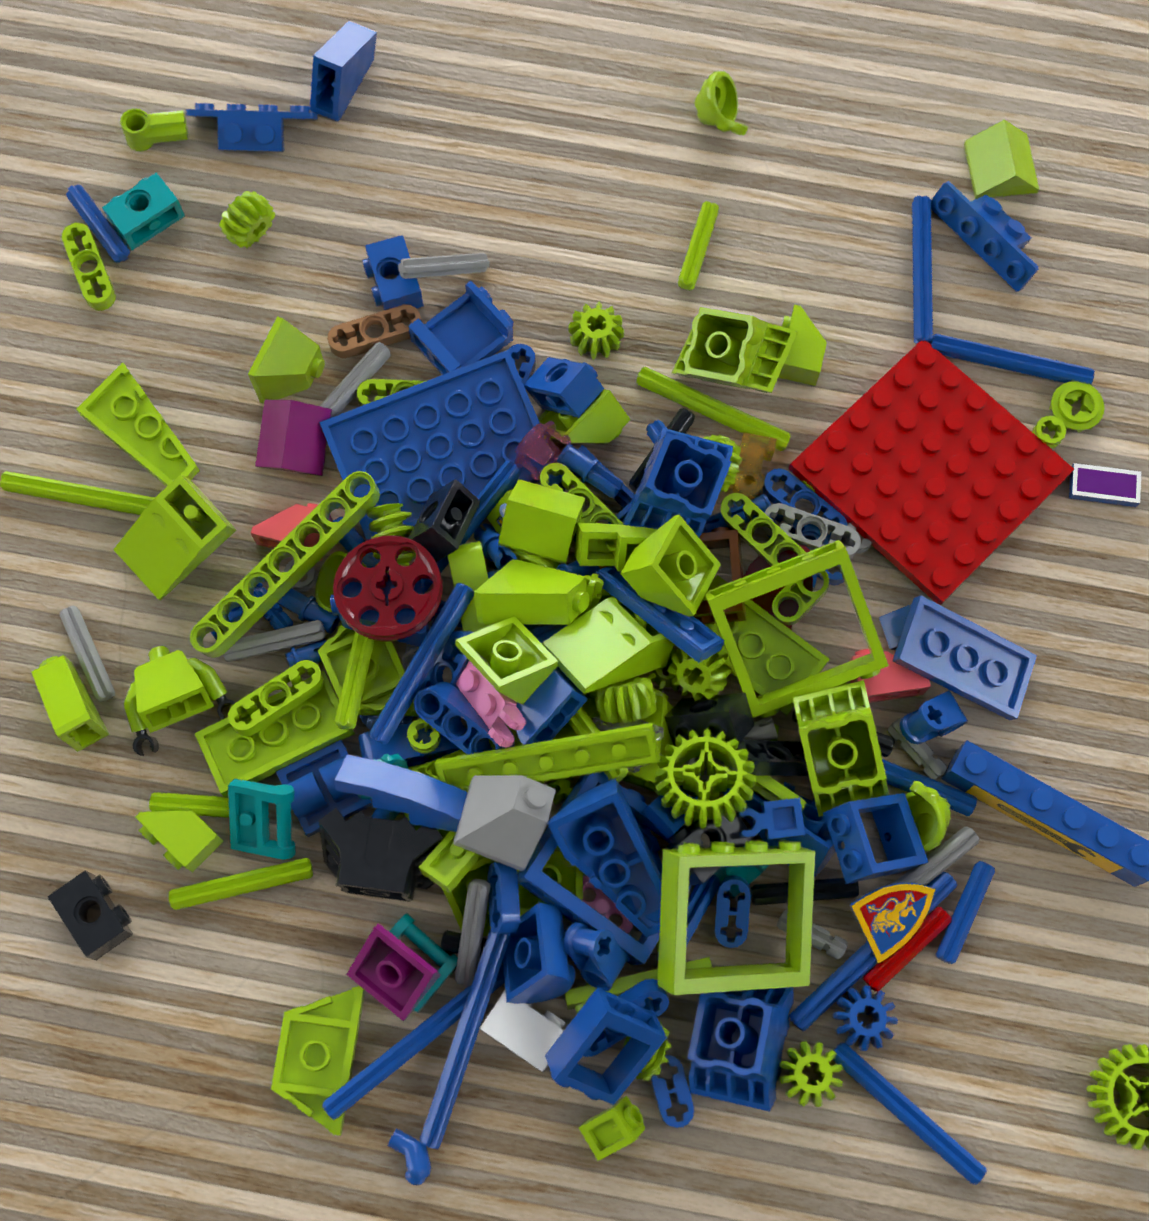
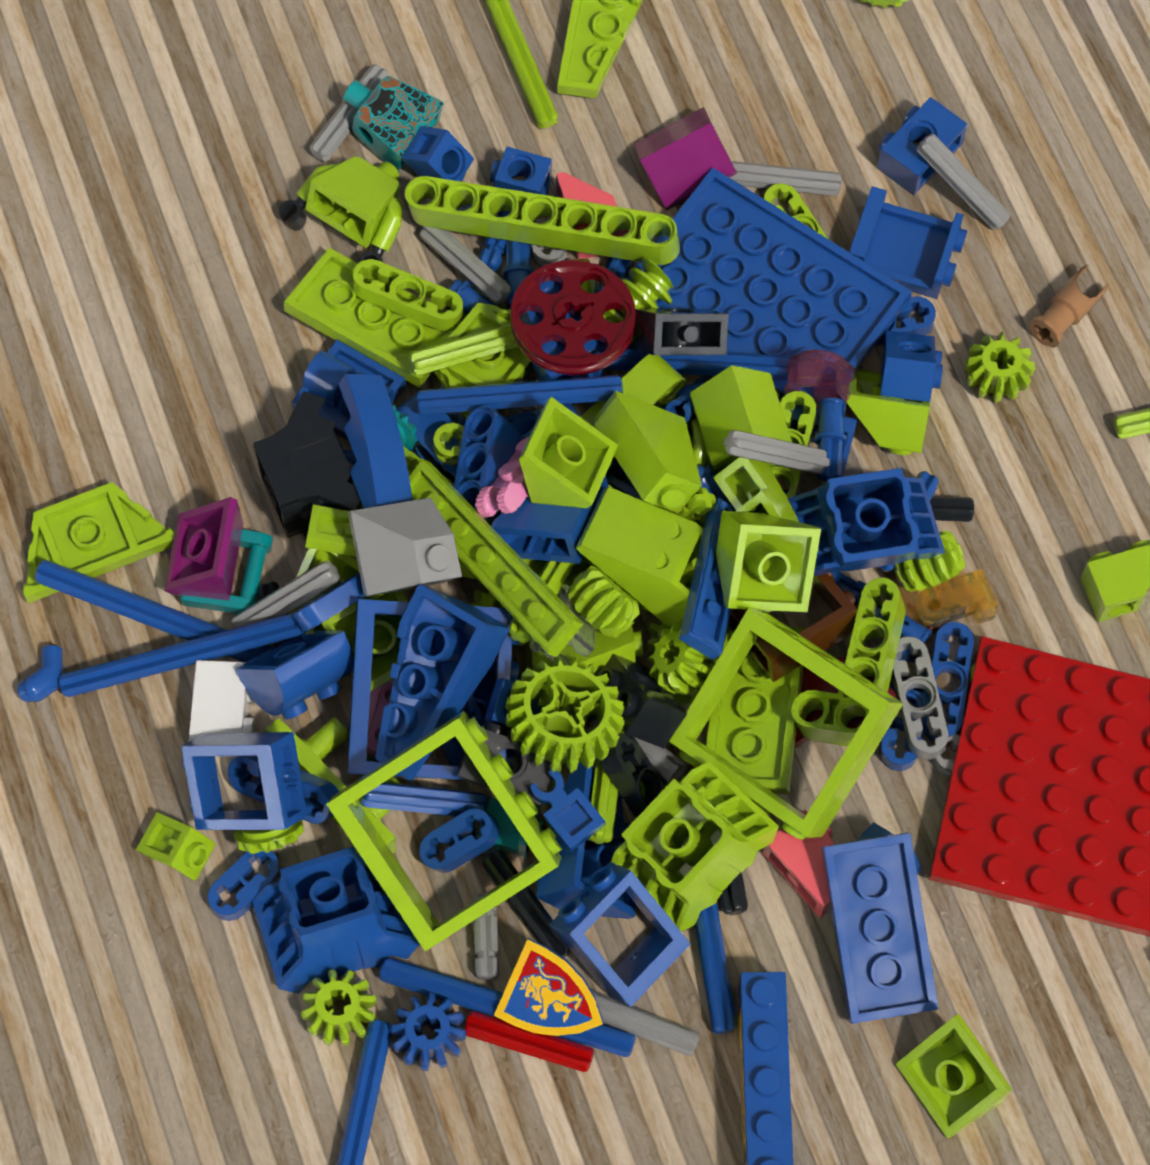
camera: 60 degrees right, 5 degrees down
lime slope [31,655,110,752] -> none
black brick [47,870,133,961] -> none
lime slope [113,475,237,600] -> none
lime slope [135,810,224,872] -> none
lime axle [149,792,229,818] -> none
lime axle [168,858,313,910] -> none
teal plate [228,779,296,859] -> none
lime slope [248,316,325,404] -> none
medium nougat beam [327,305,421,358] -> none
blue piece [564,922,628,991] -> none
lime axle [636,367,791,451] -> none
lime slope [672,307,798,393] -> none
light grey axle [887,717,947,780] -> none
blue piece [899,690,968,745] -> none
lime hat [906,781,951,851] -> none
blue axle [936,861,995,964] -> none
none -> torso [343,76,444,173]
none -> blue brick [402,126,474,181]
none -> blue brick [490,146,552,195]
none -> light grey axle [723,430,830,474]
none -> lime slope [896,1014,1012,1139]
none -> medium nougat piece [1029,264,1109,348]

